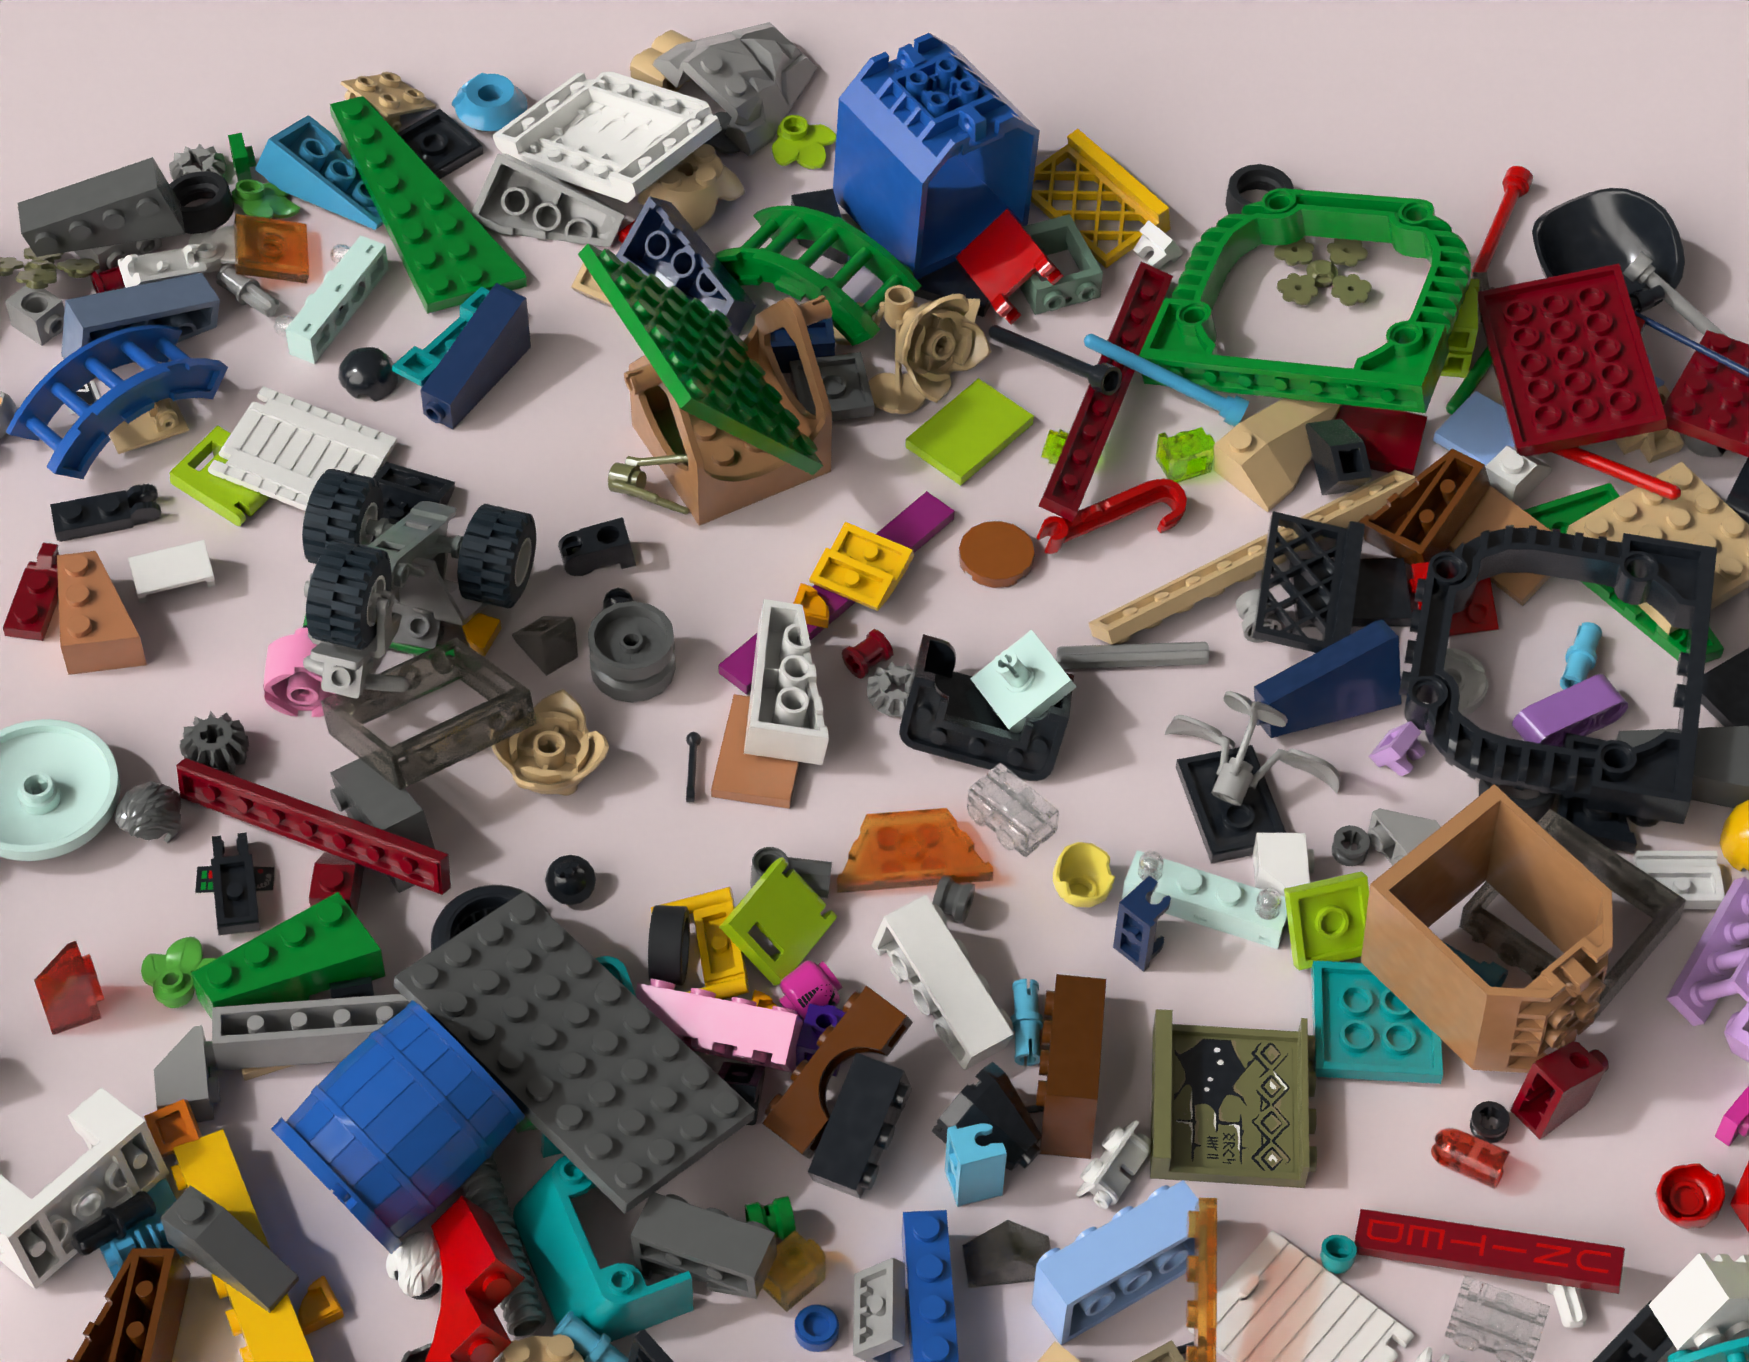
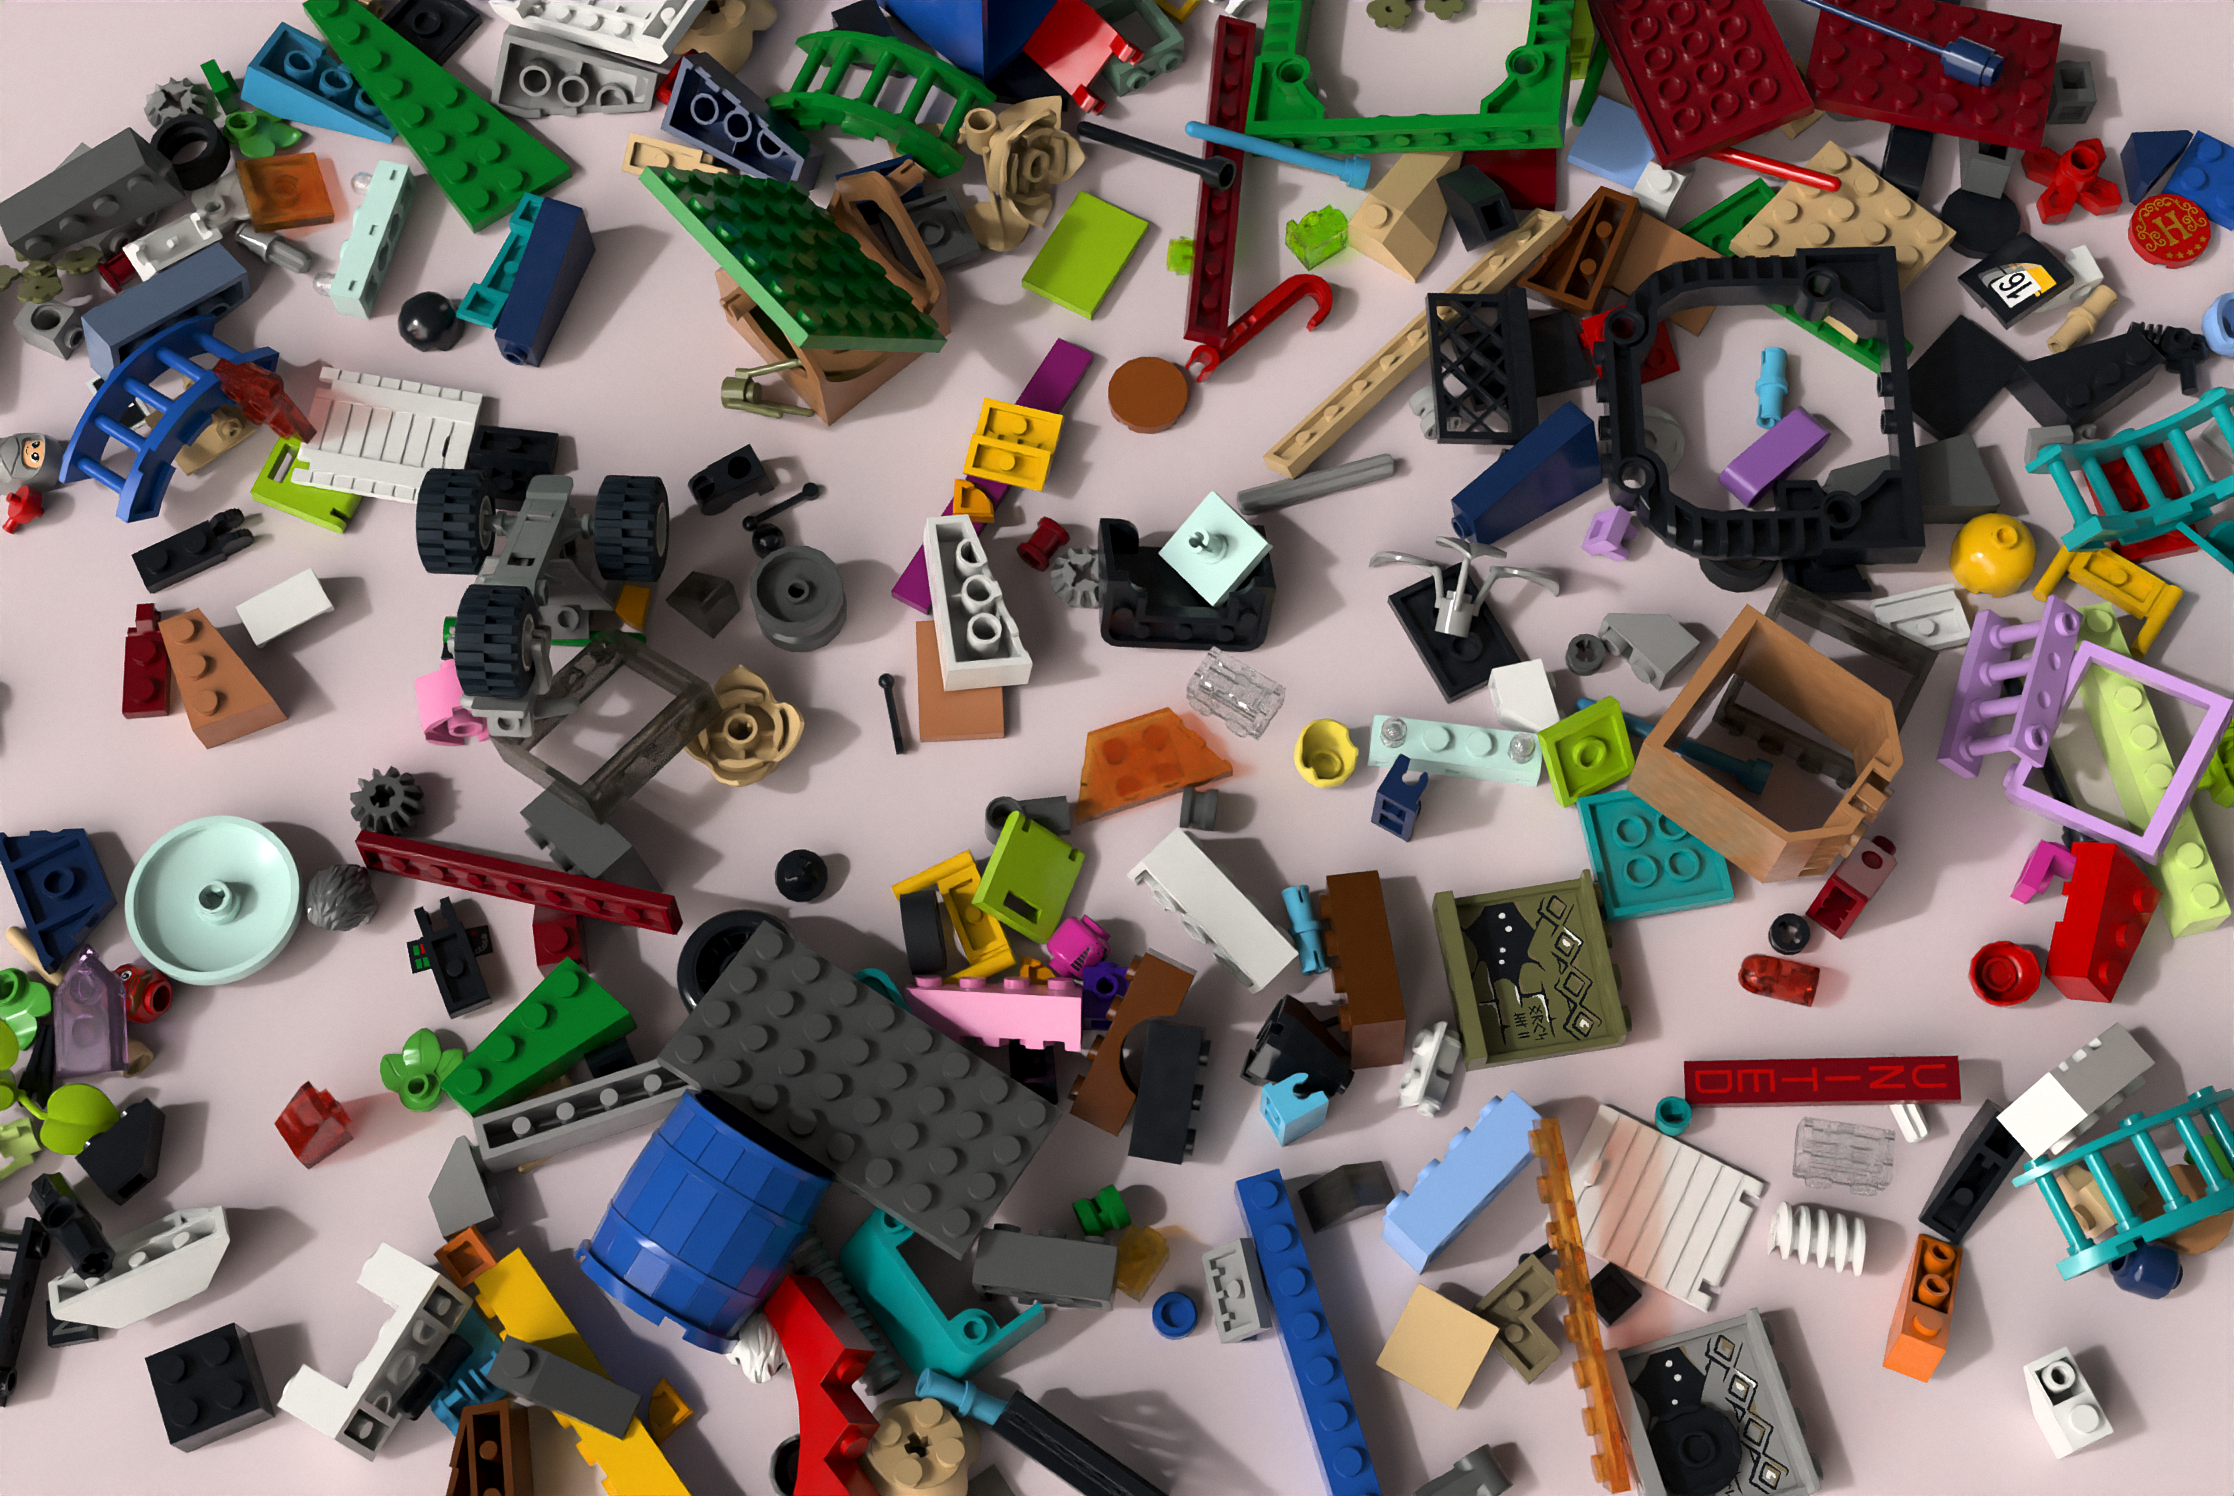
camera: 10 degrees left, 15 degrees up
none -> clear red plate [212,358,317,444]
none -> black hinge [742,482,819,532]

